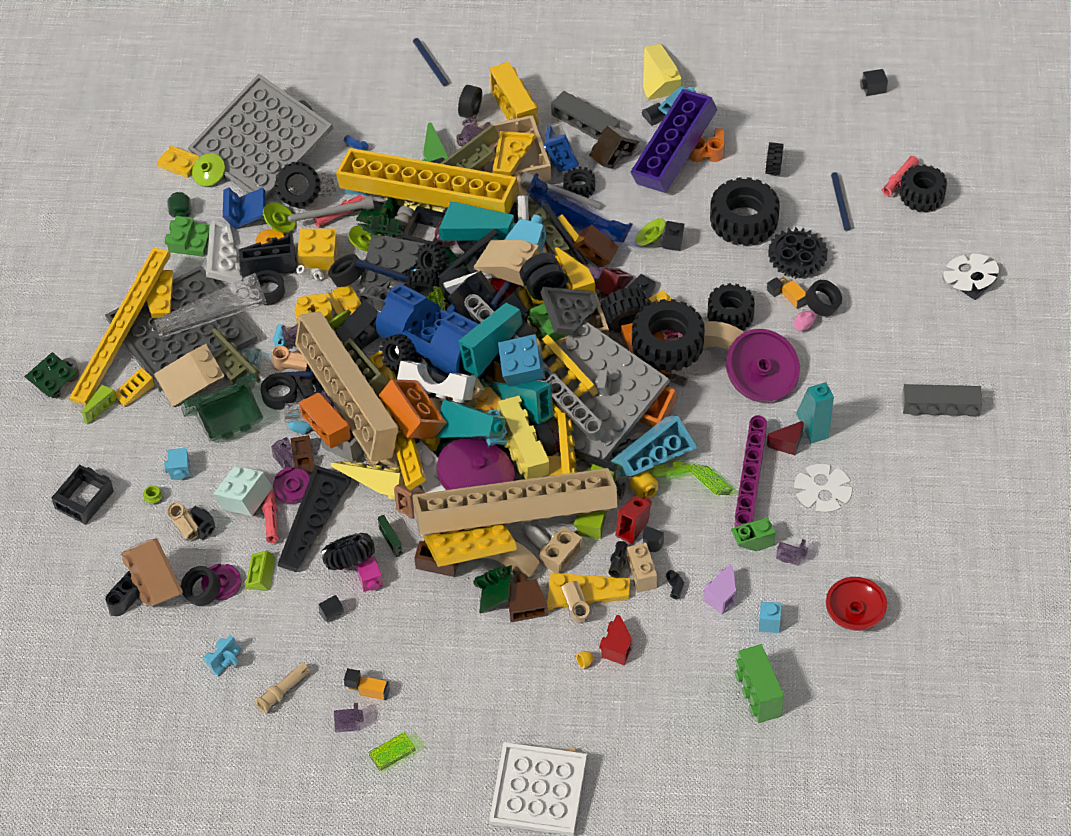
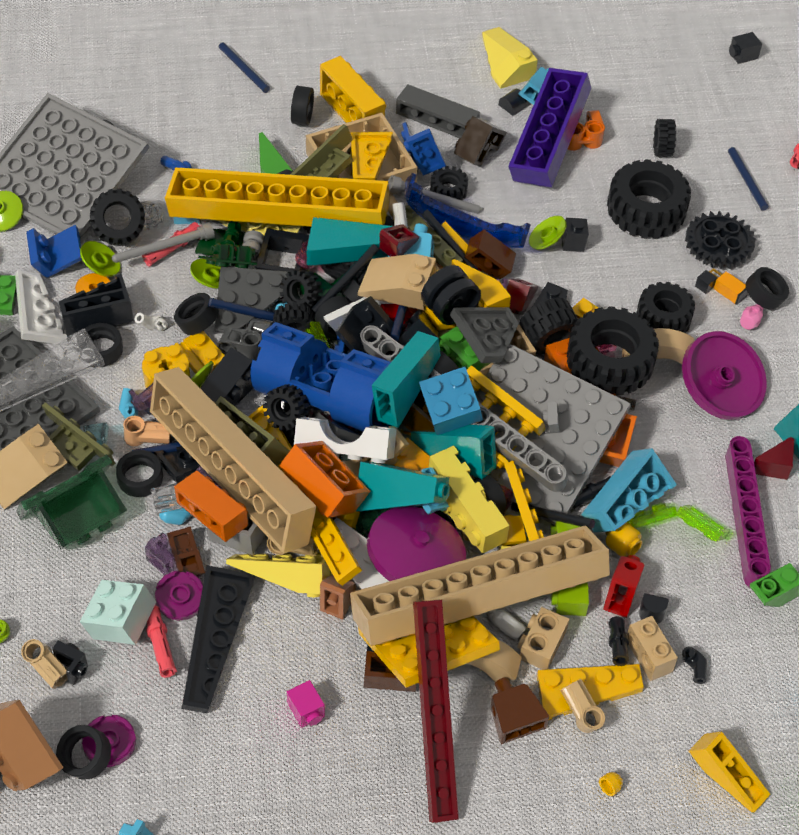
camera: 15 degrees left, 0 degrees up
medium azure brick [164,448,190,480] -> none
lime slope [245,550,276,591] -> none
yellow brick [297,229,338,271] -> none
black brick [319,595,344,621] -> none
black gear [321,533,375,570] -> none
dark green tile [377,515,403,557] -> none
animal [456,115,491,146] -> none
dark green hinge [473,565,512,613] -> none
red slope [599,615,632,665] -> none
lavender slope [703,564,736,614] -> none
none -> dark red slope [380,224,419,257]
none -> dark red plate [413,599,459,823]
none -> yellow slope [688,731,771,813]

